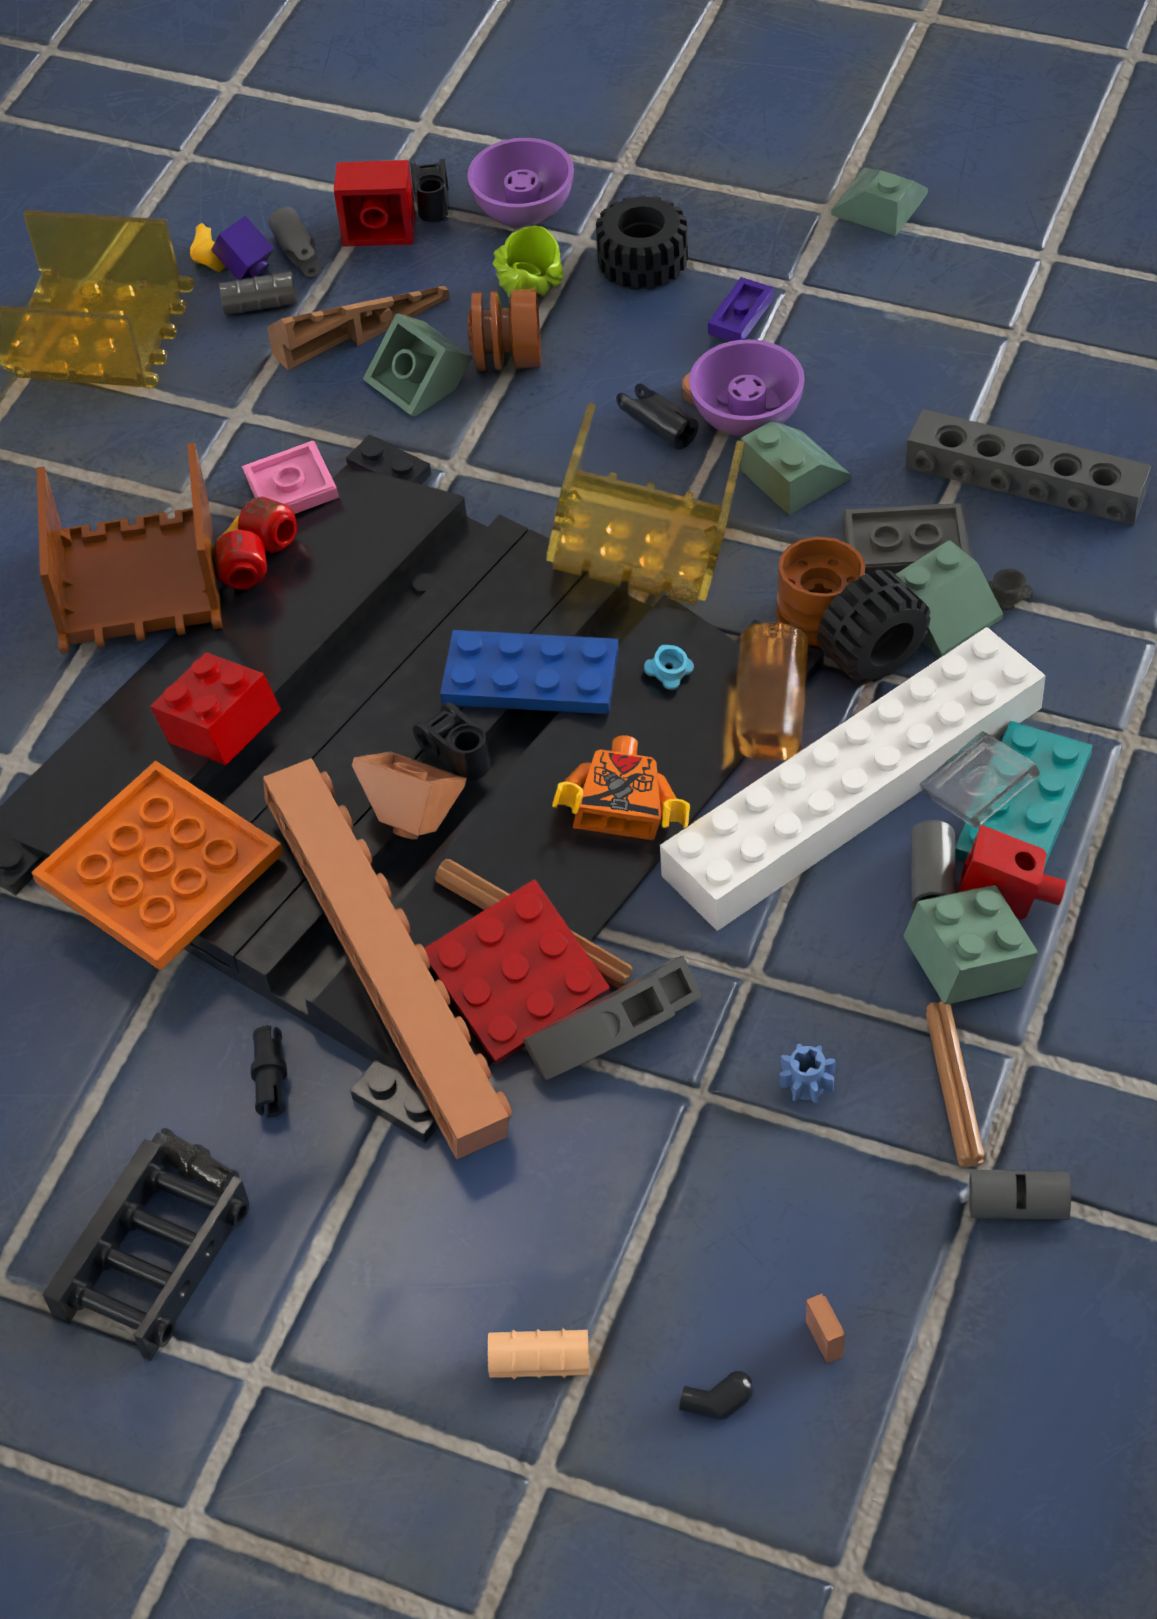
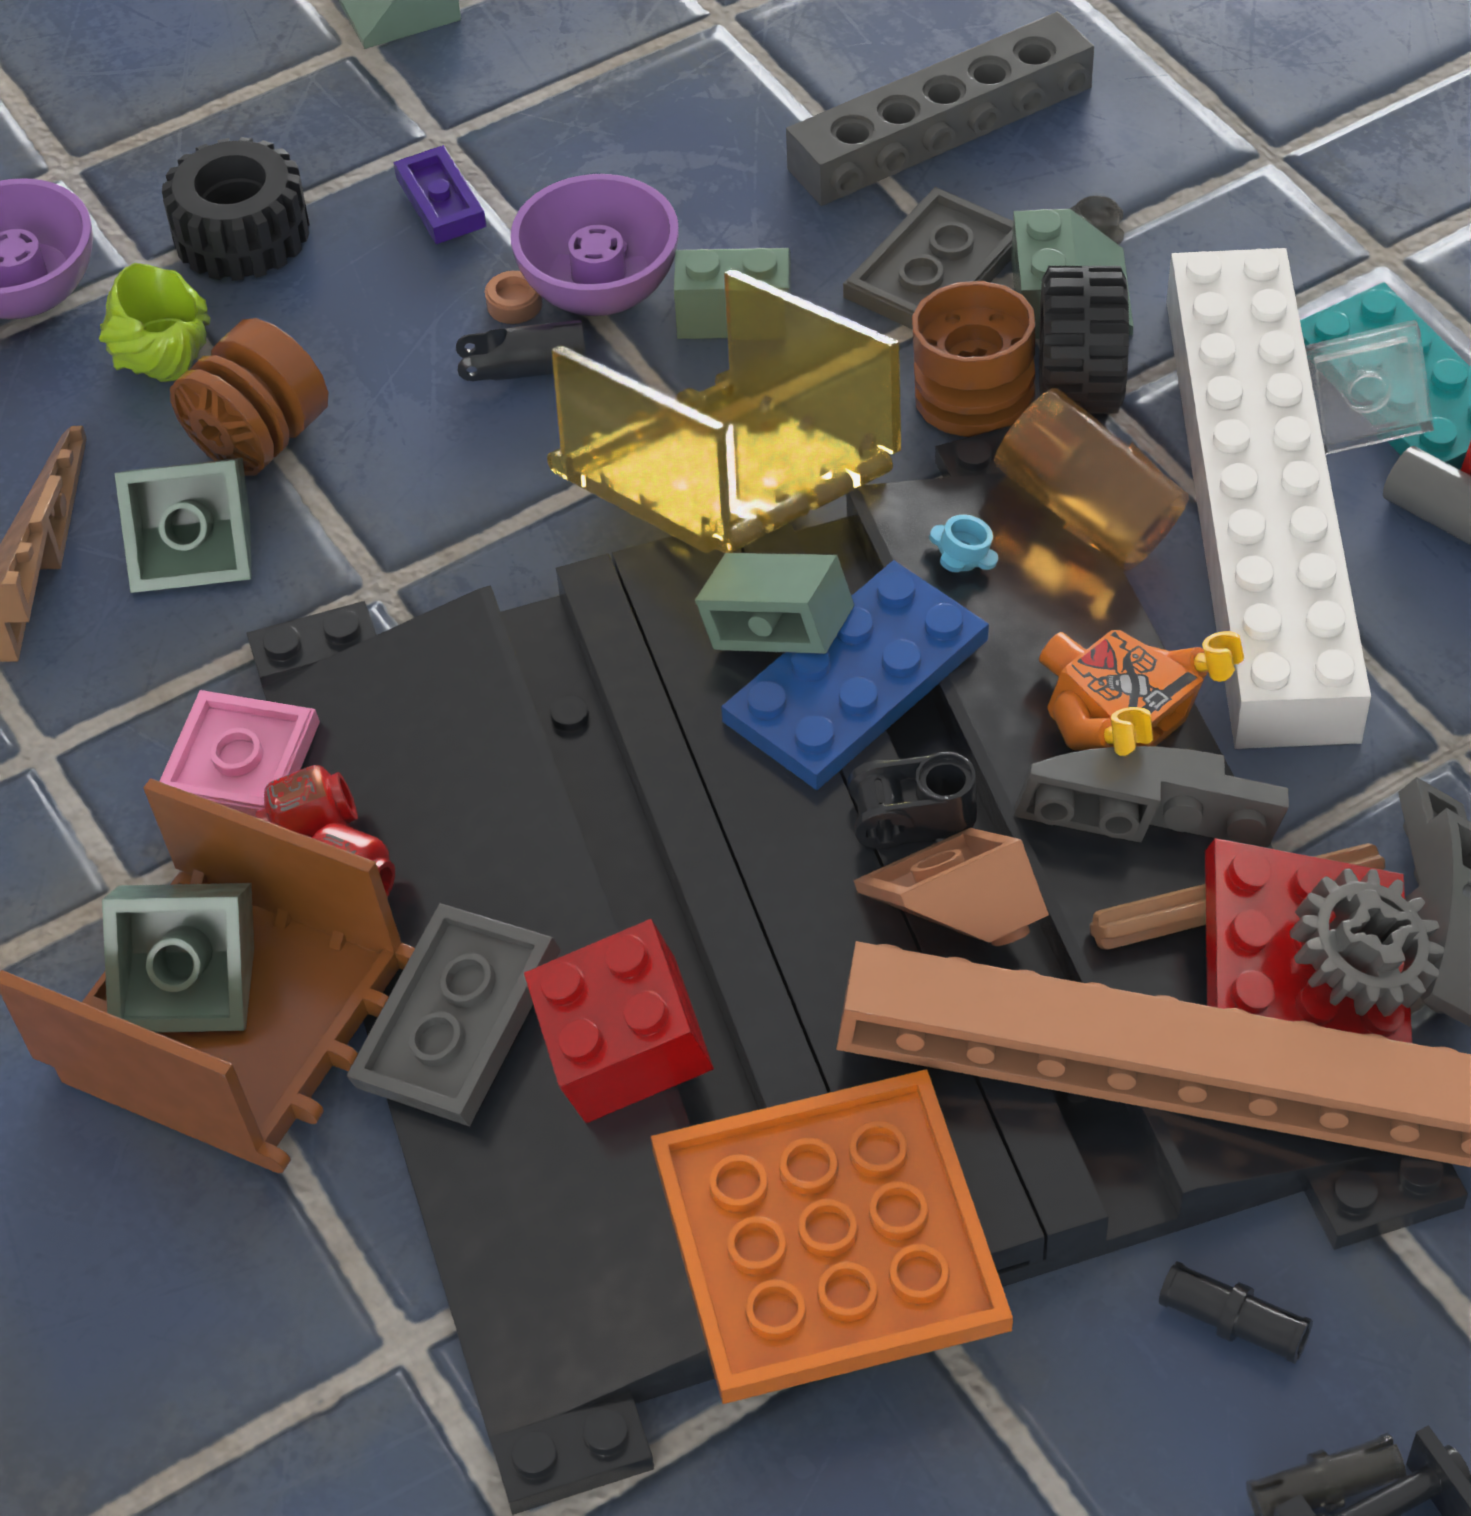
camera: 55 degrees left, 0 degrees up
none -> sand green slope [102,883,254,1032]
none -> dark grey plate [347,903,561,1127]
none -> sand green brick [695,553,854,654]
none -> dark grey slope [1014,746,1289,848]
none -> dark grey gear [1290,868,1444,1017]

